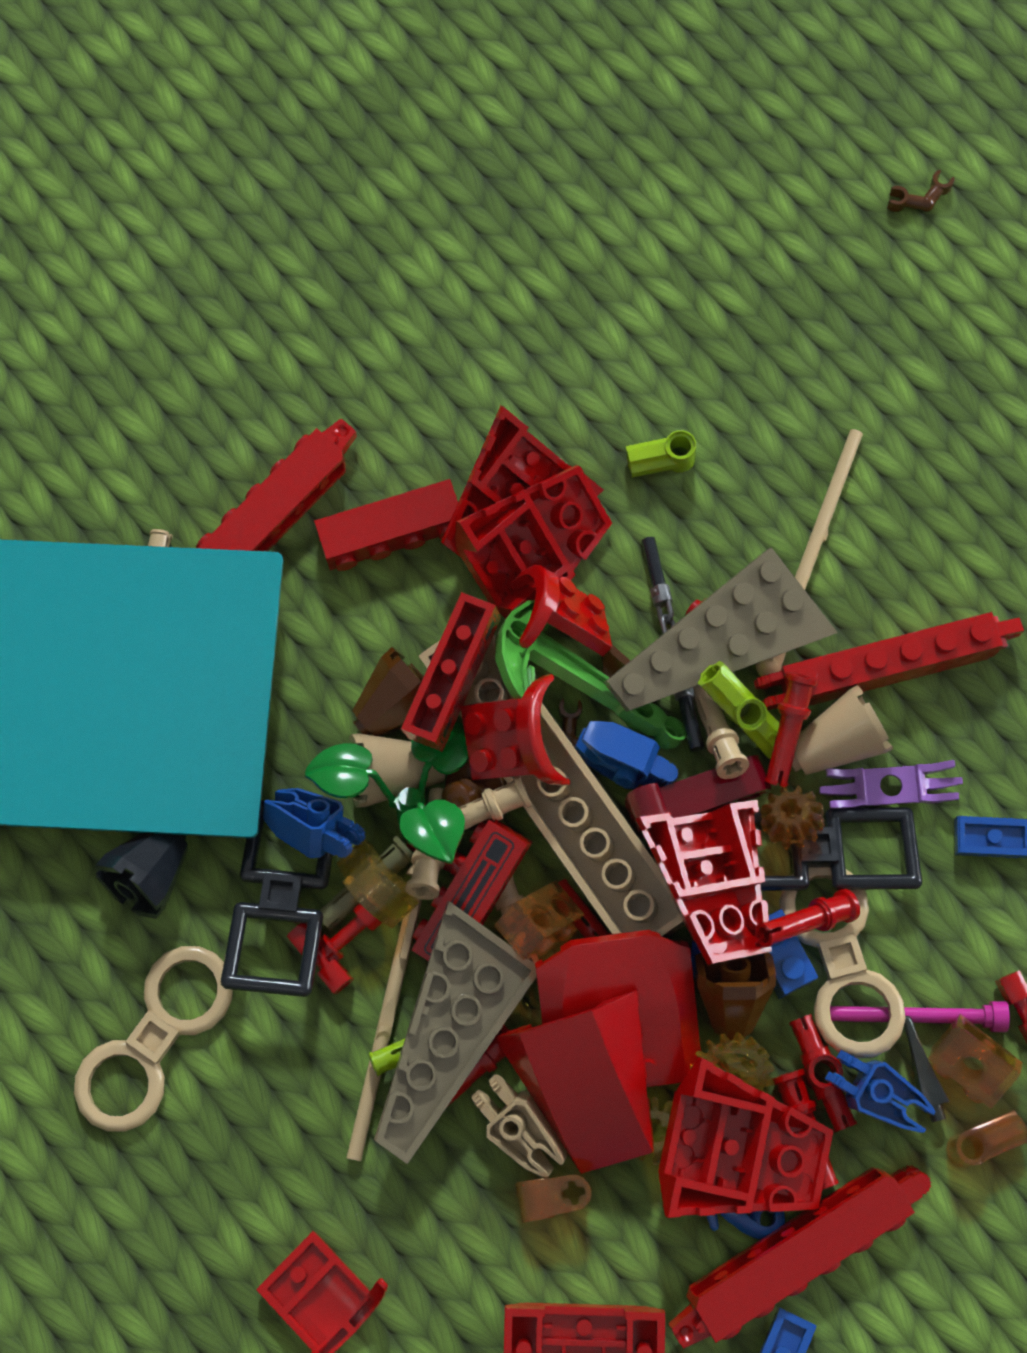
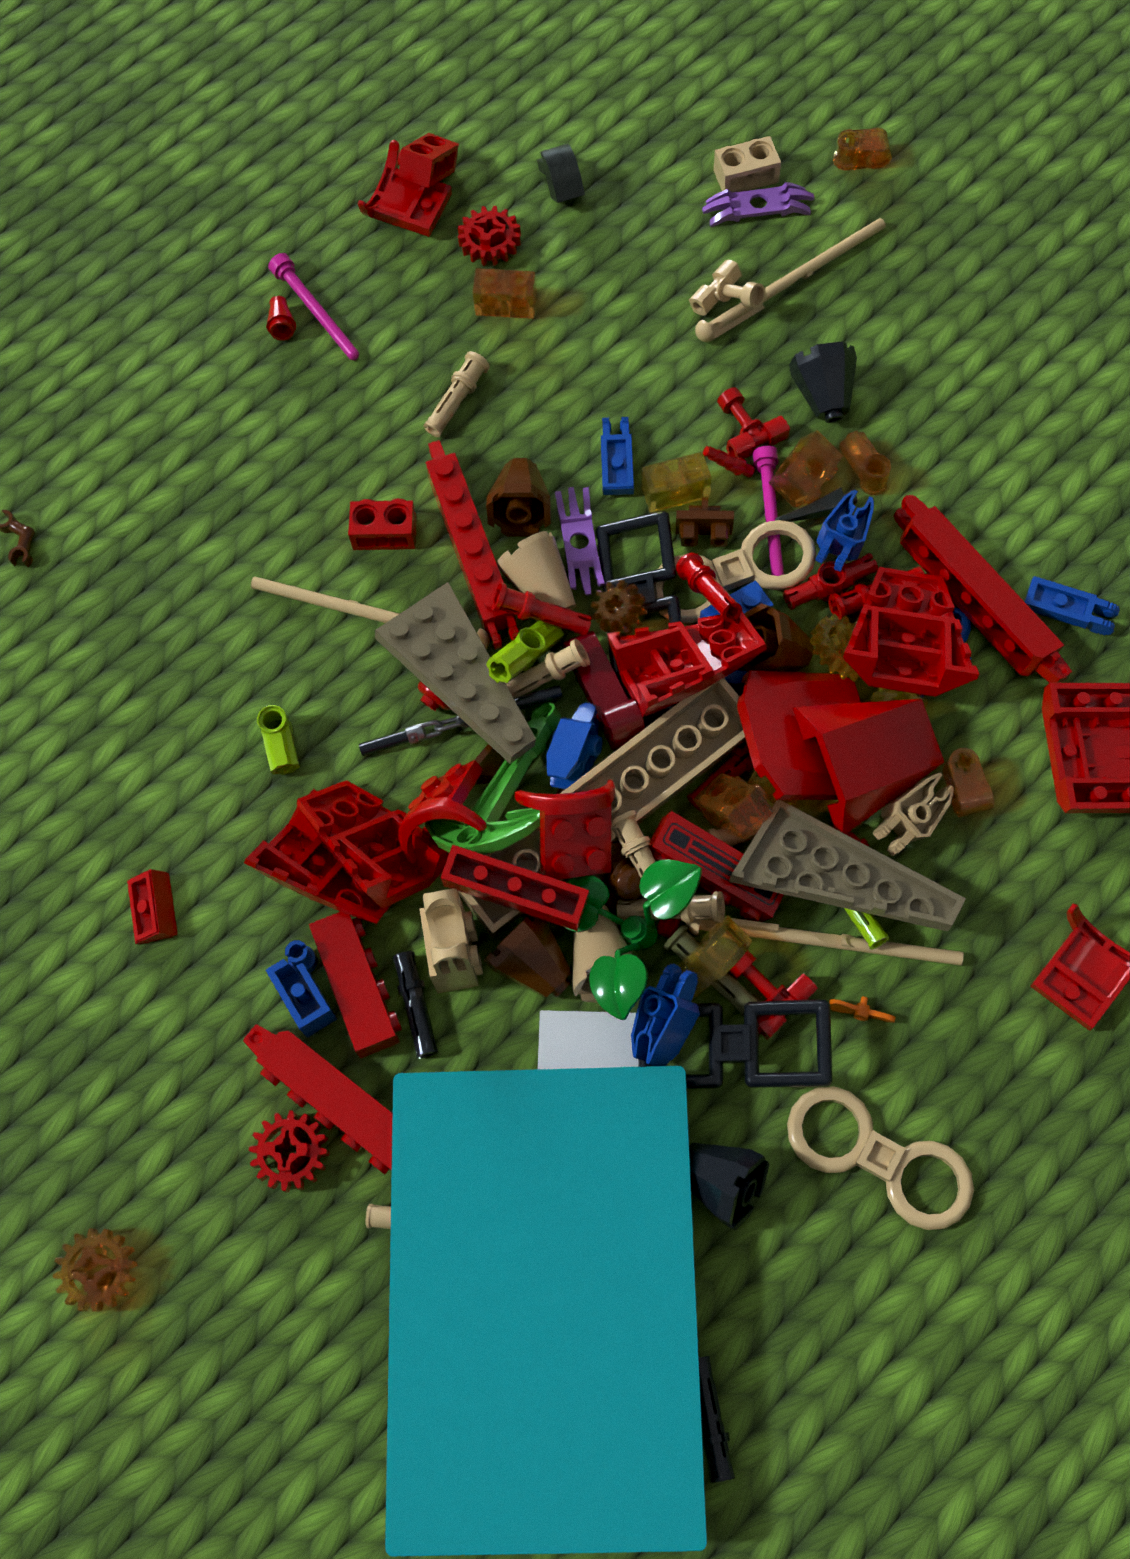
camera: 90 degrees left, 5 degrees down
none -> clear orange gear [53,1228,138,1312]
none -> red slope [127,869,177,945]
none -> red gear [248,1110,330,1193]
none -> blue hinge [266,940,337,1038]
none -> red brick [348,498,417,550]
none -> black pin [393,951,439,1059]
none -> tan brick [419,888,483,993]
none -> reddish brown cone [486,458,551,537]
none -> white sticker [538,1010,638,1069]
none -> clear yellow brick [641,452,712,513]
none -> reddish brown hips [676,496,734,547]
none -> red animal [703,446,755,478]
none -> orange piece [829,996,896,1023]

